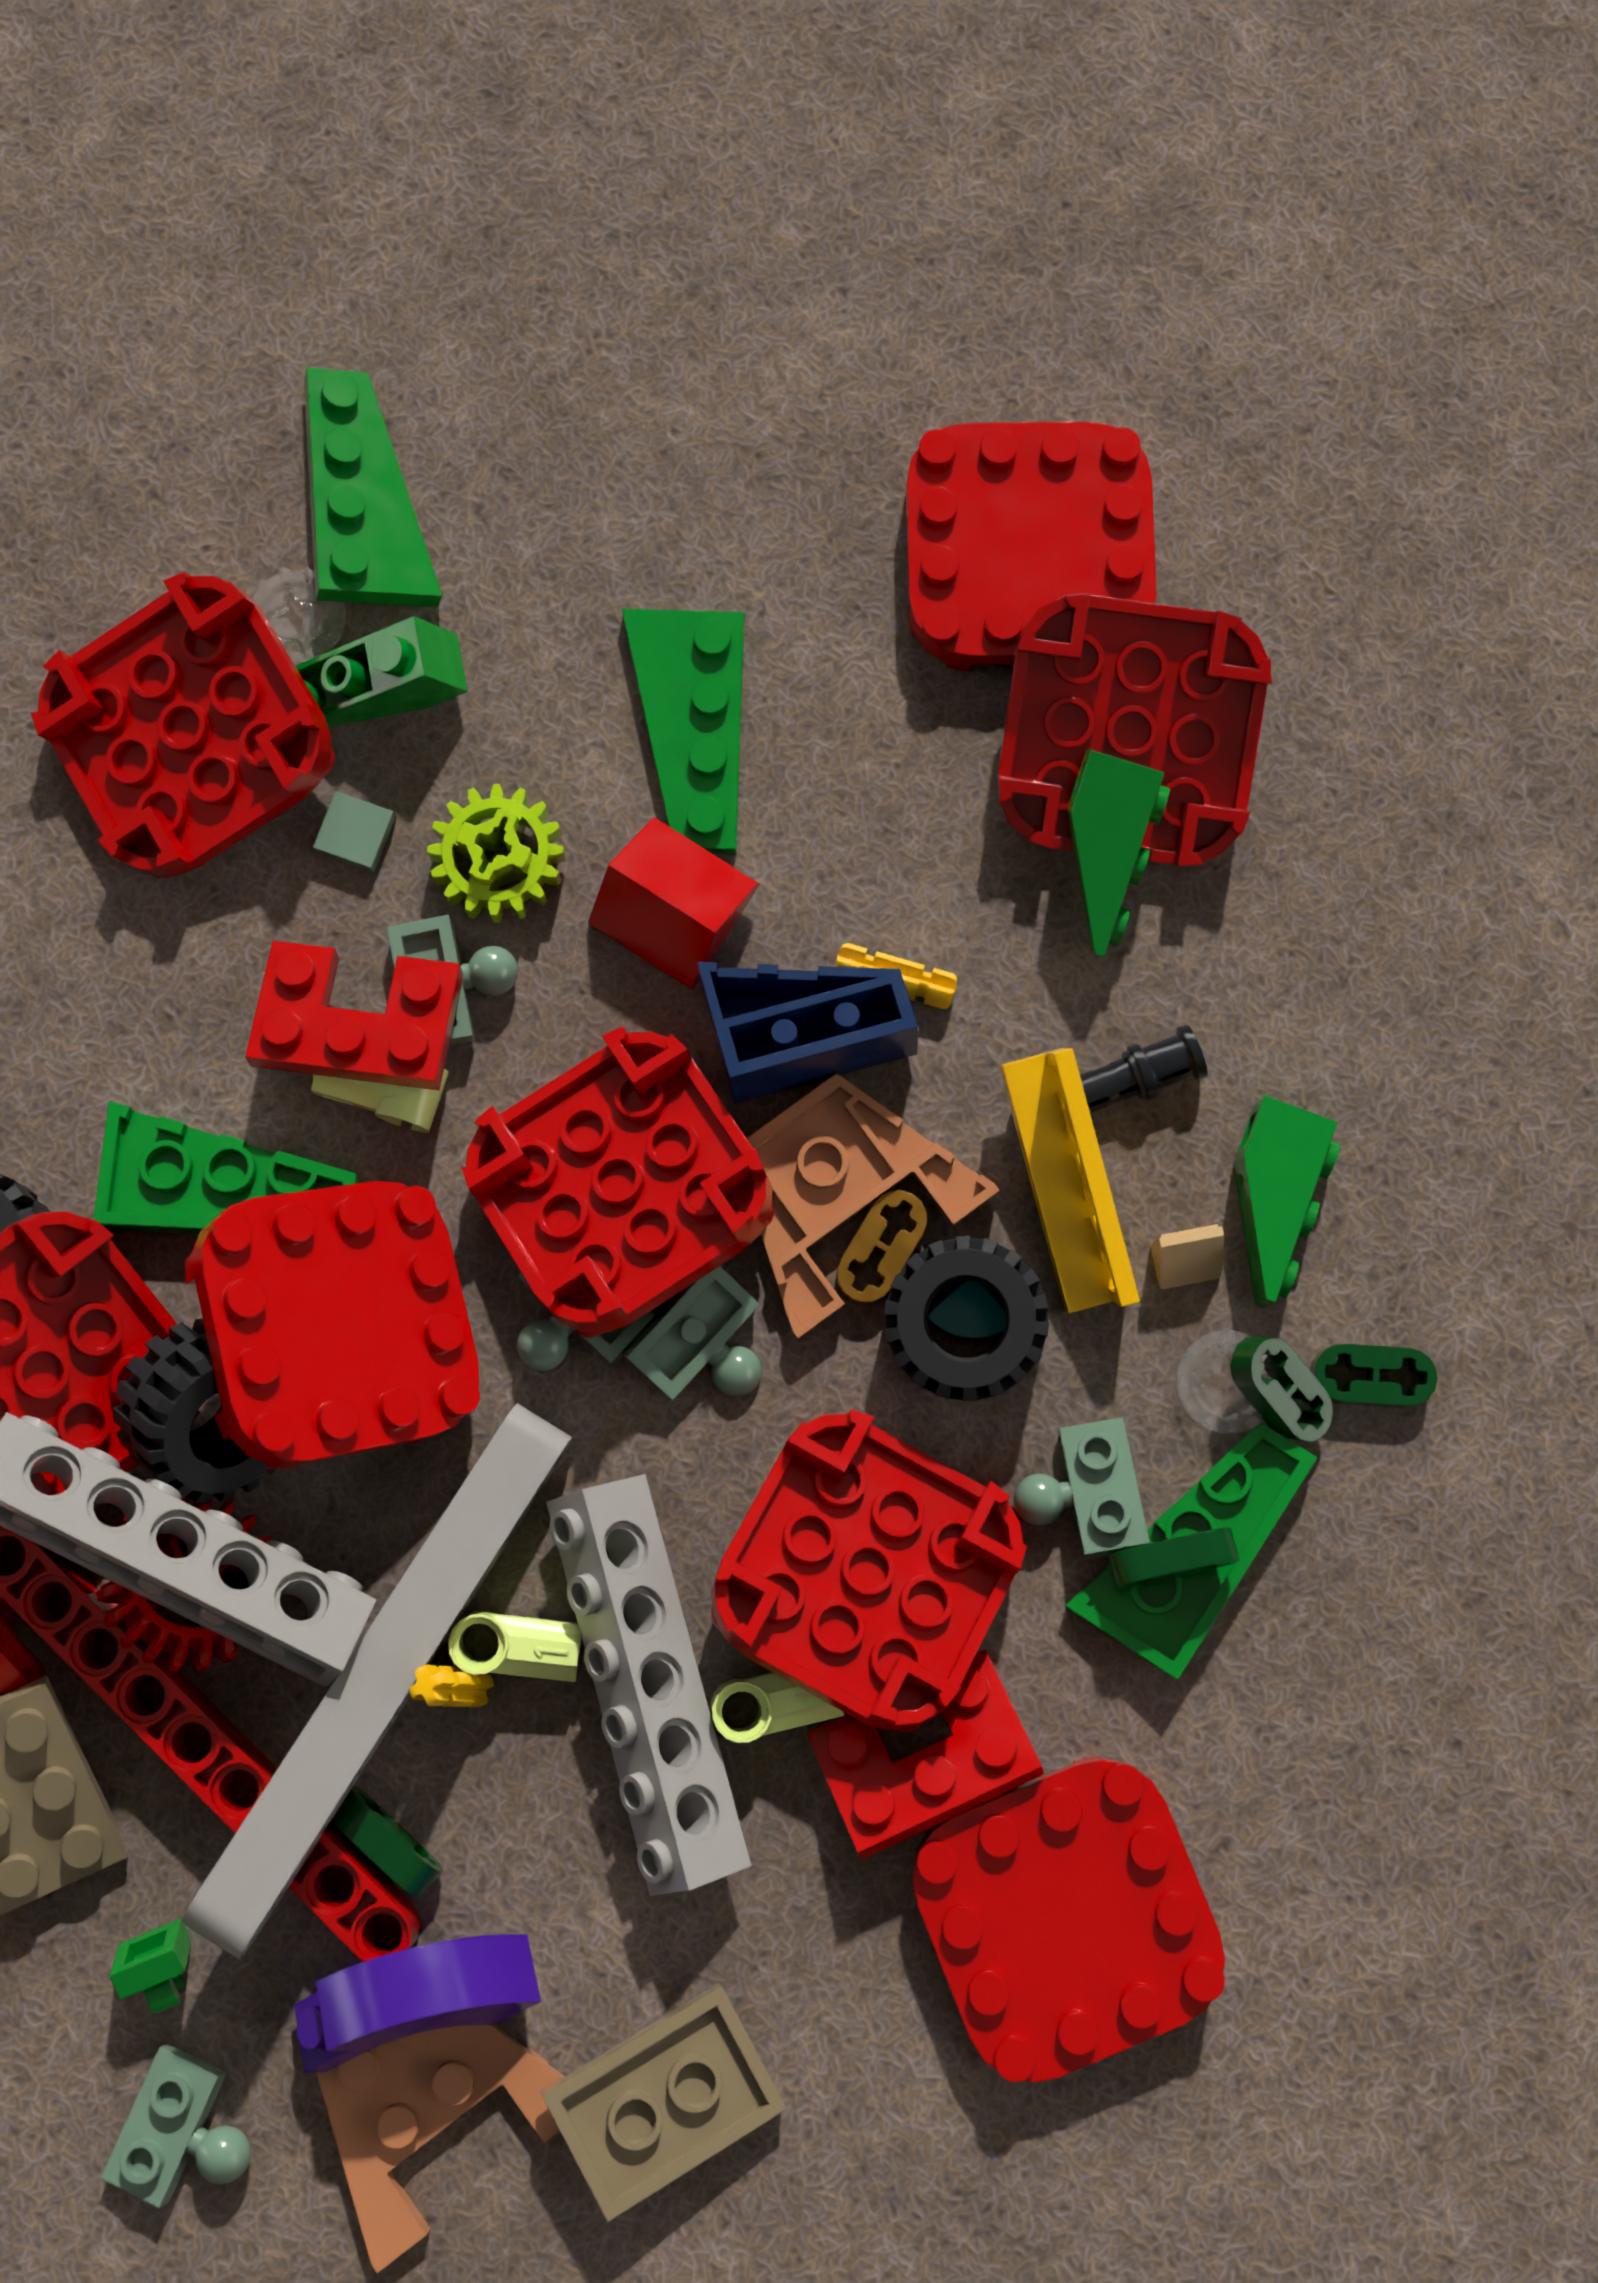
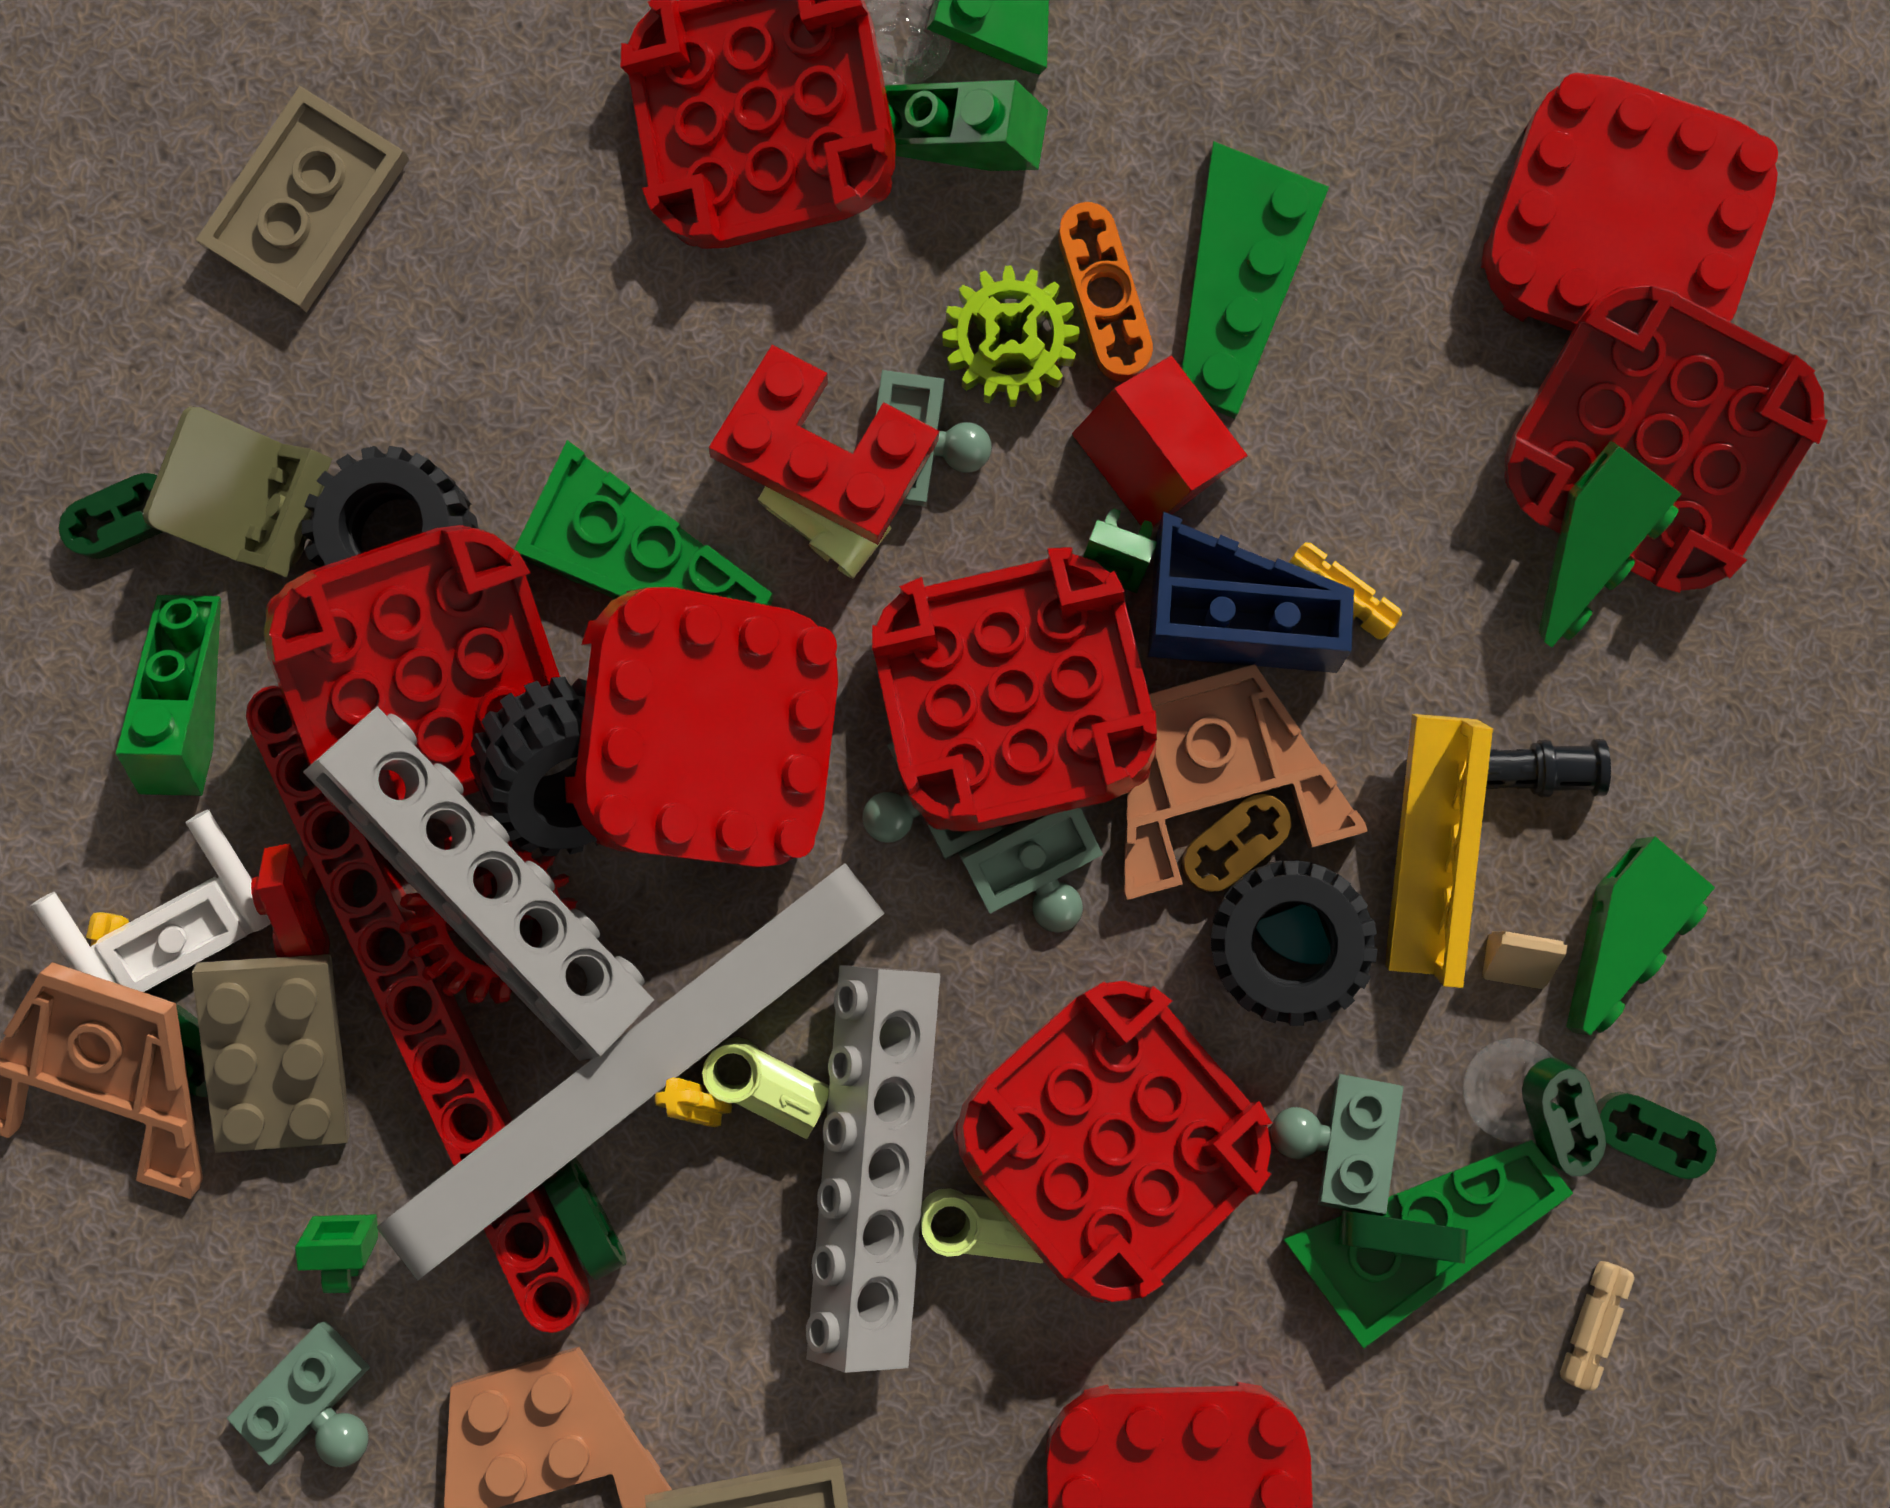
camera: 25 degrees right, 5 degrees up
dark purple arch [294,1934,541,2073] -> none
sand green tile [313,791,397,873] -> none
red plate [806,1649,1044,1860] -> none
none -> orange beam [1058,202,1153,382]
none -> green tile [1083,508,1157,593]
none -> tan axle [1560,1261,1634,1391]

